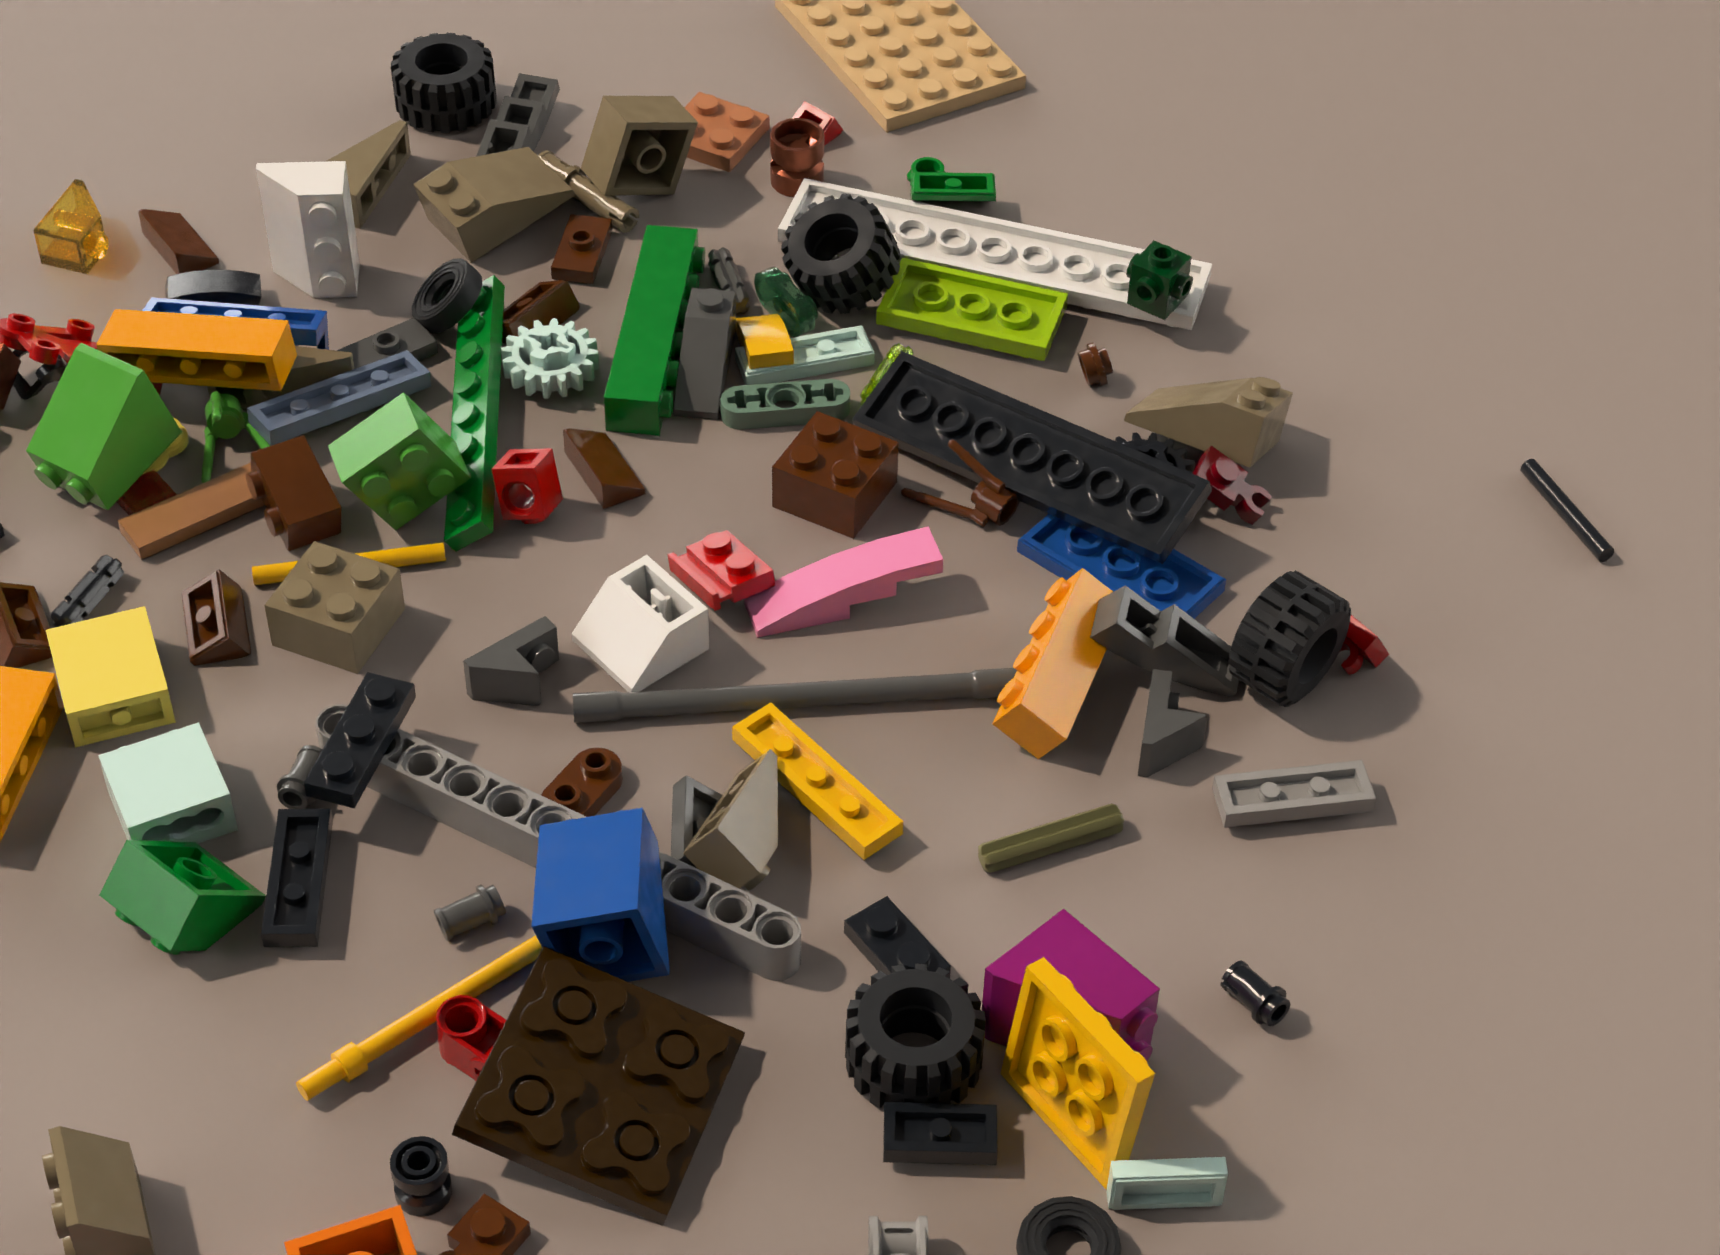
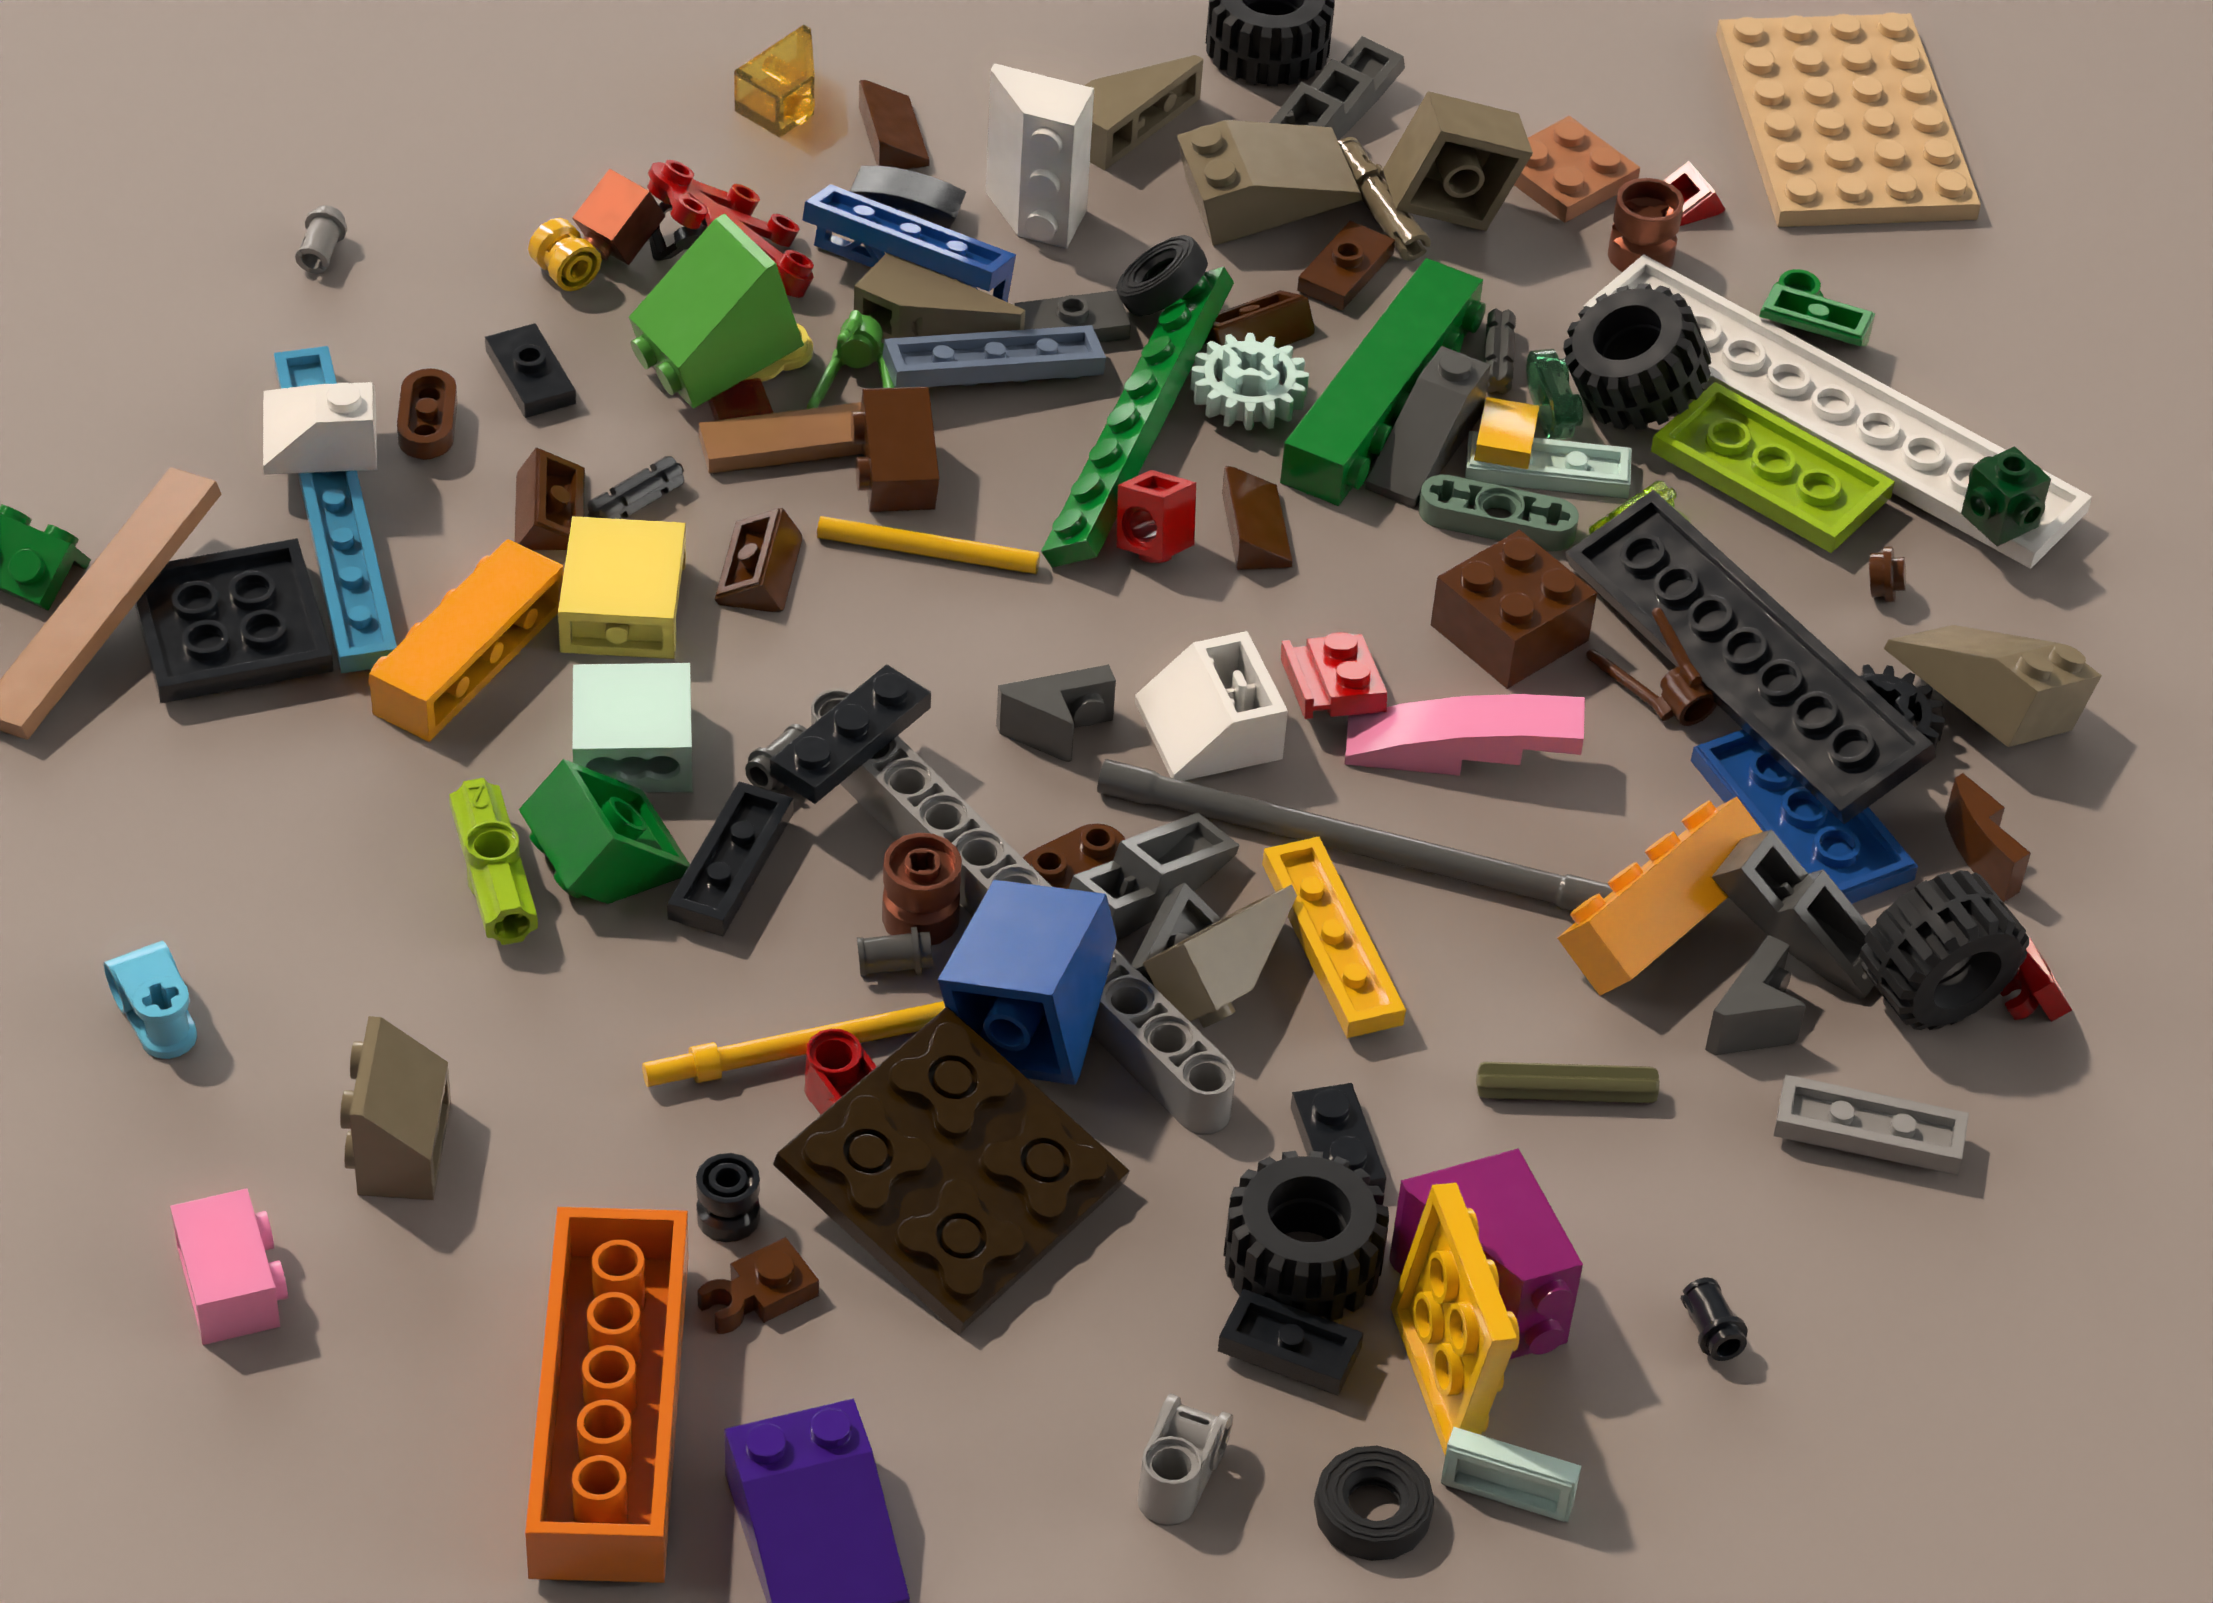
camera: 20 degrees right, 0 degrees up
light orange brick [96,309,297,391] -> none
dark tan brick [264,541,405,674] -> none
bright green brick [328,392,471,530] -> none
dark red plate [1192,445,1272,525] -> none
none -> lime piece [449,778,538,945]
none -> copper wheel [882,833,962,946]
none -> dark grey slope [1069,813,1240,940]
none -> reddish brown slope [1944,773,2031,902]

